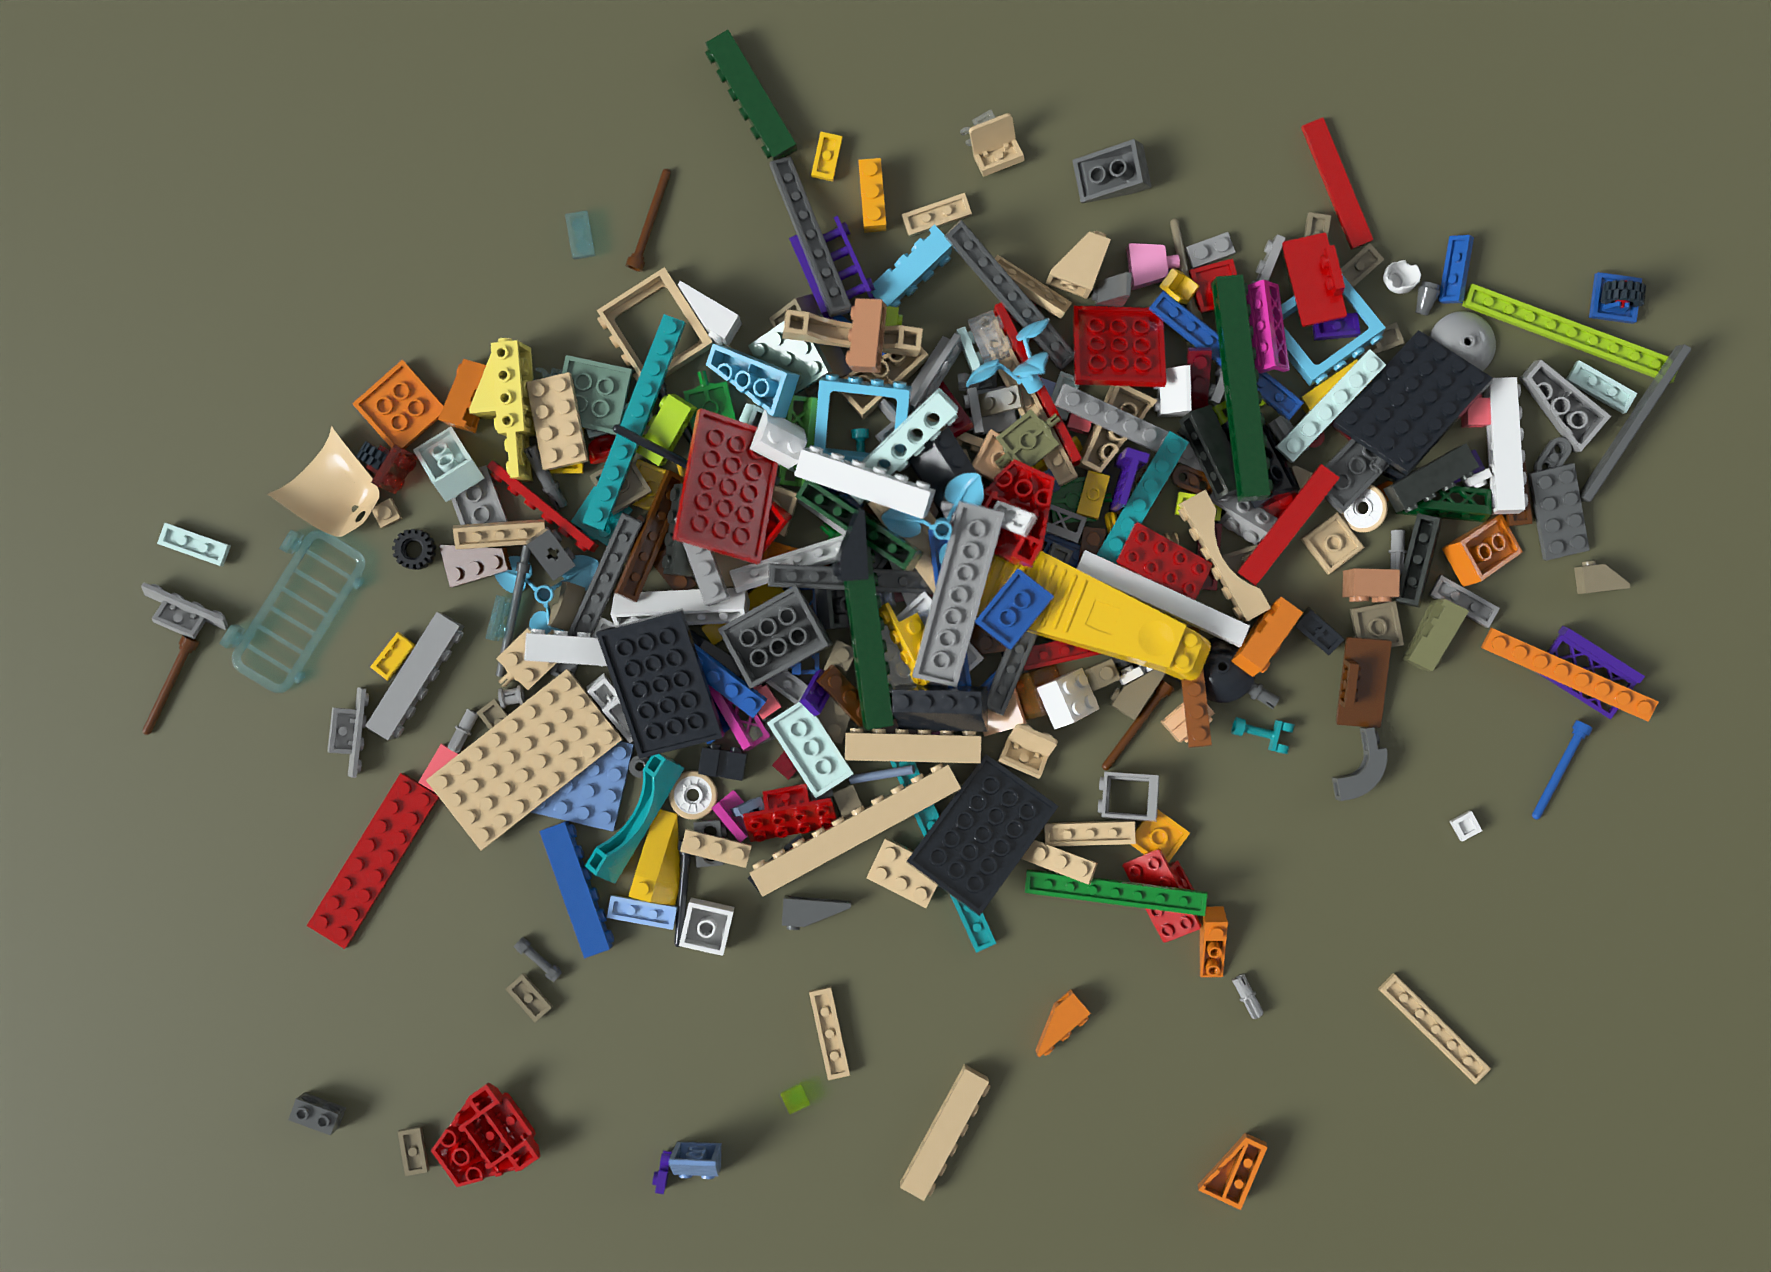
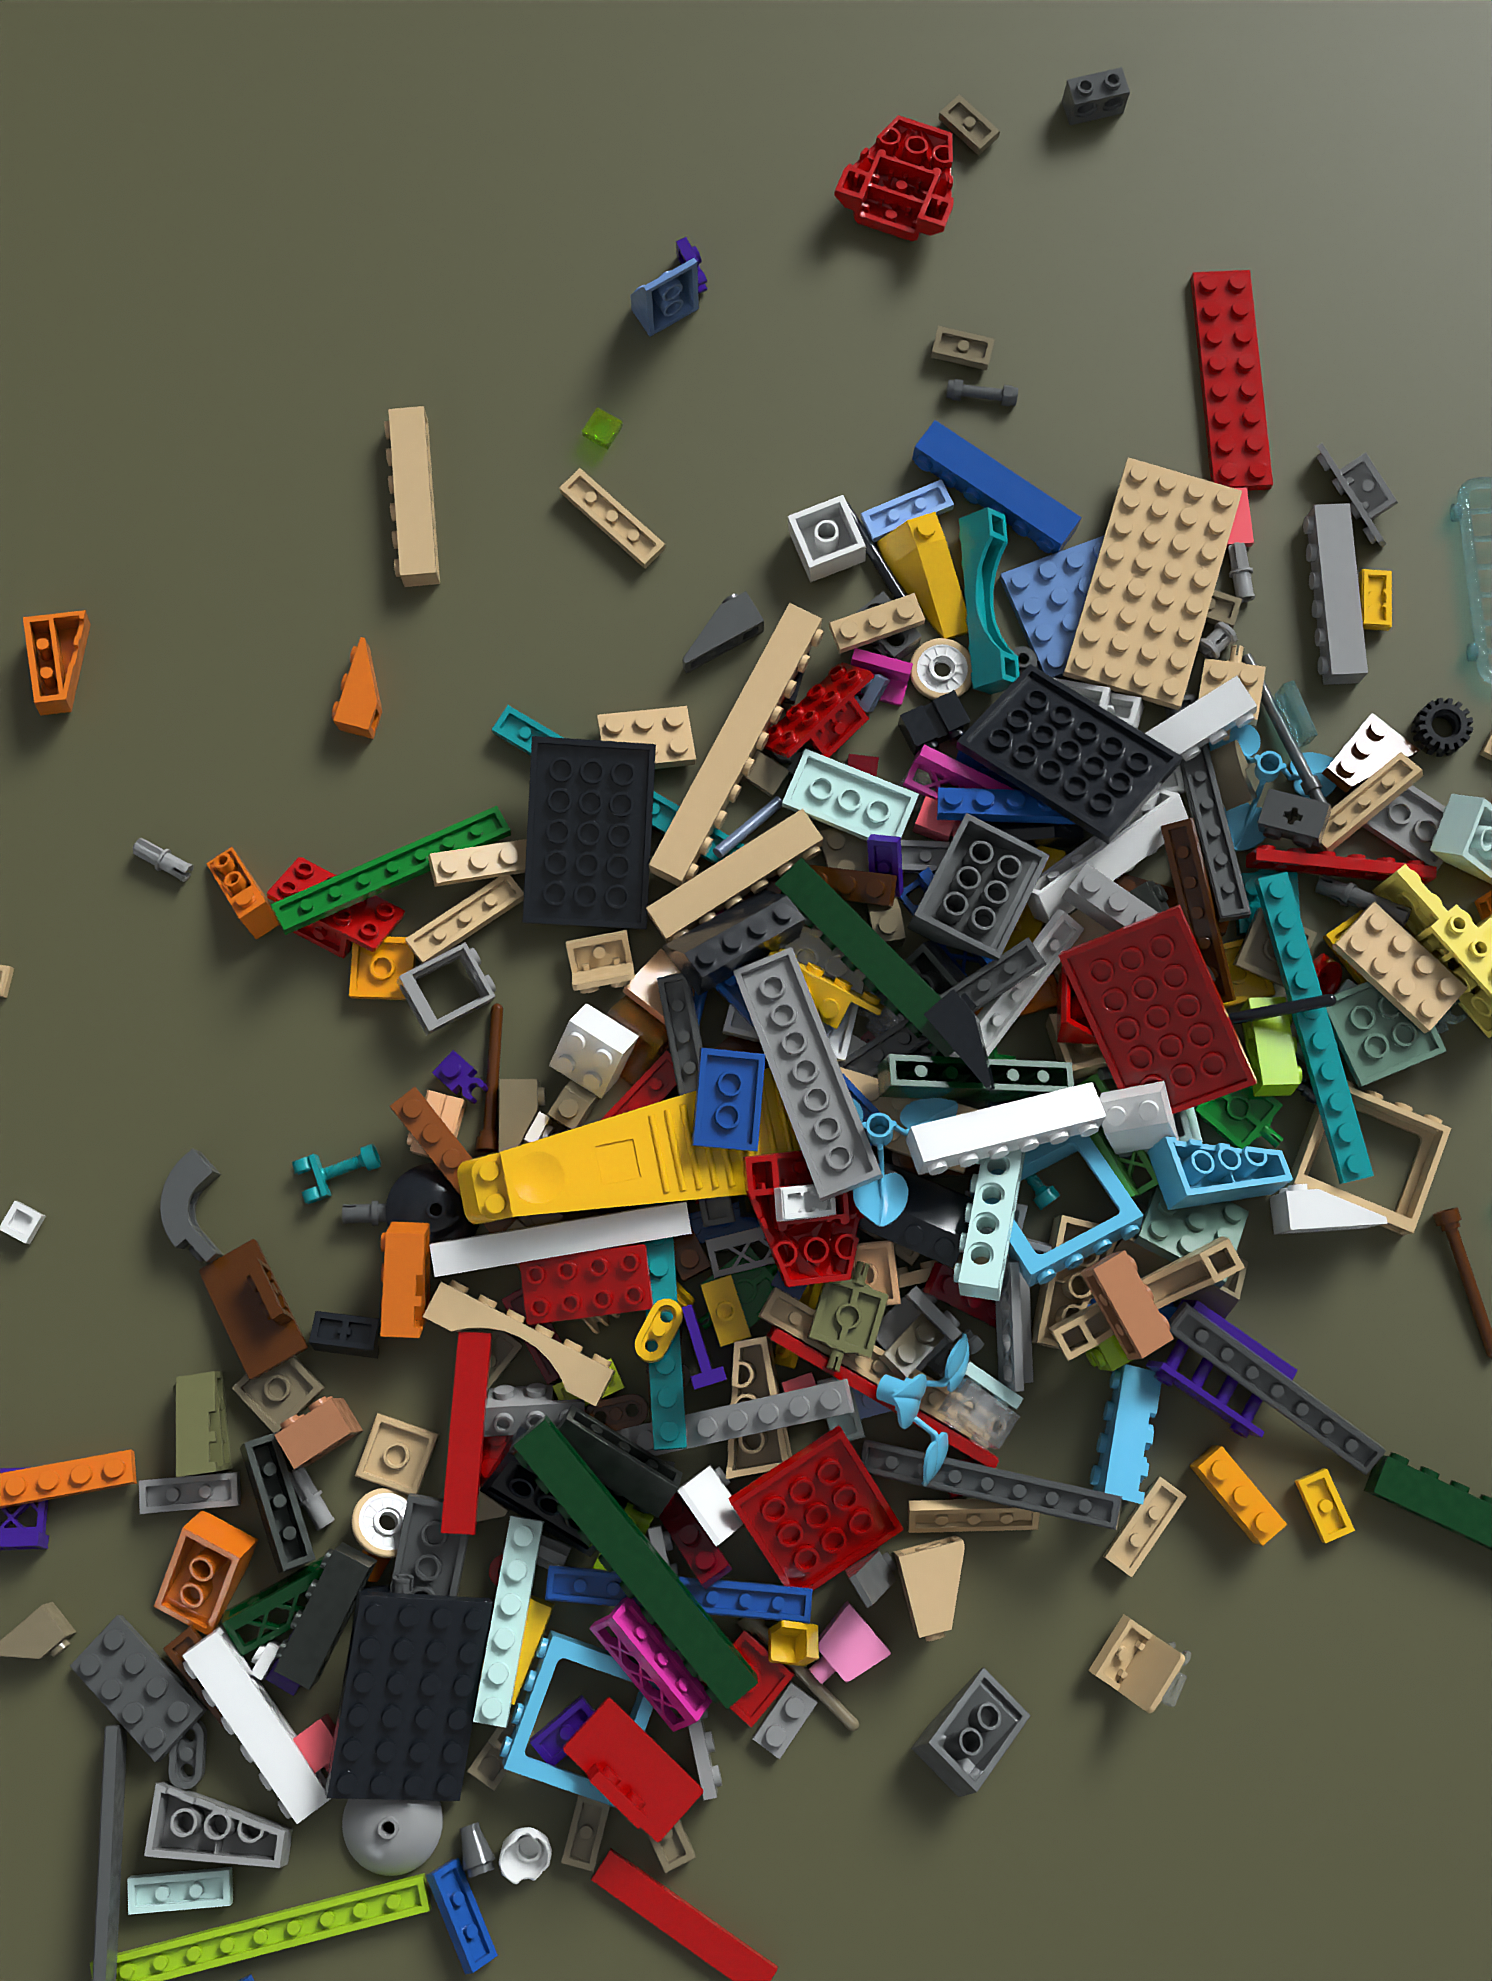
camera: 145 degrees right, 10 degrees down
none -> dark purple plate [432,1050,488,1104]
none -> yellow plate [635,1299,683,1363]

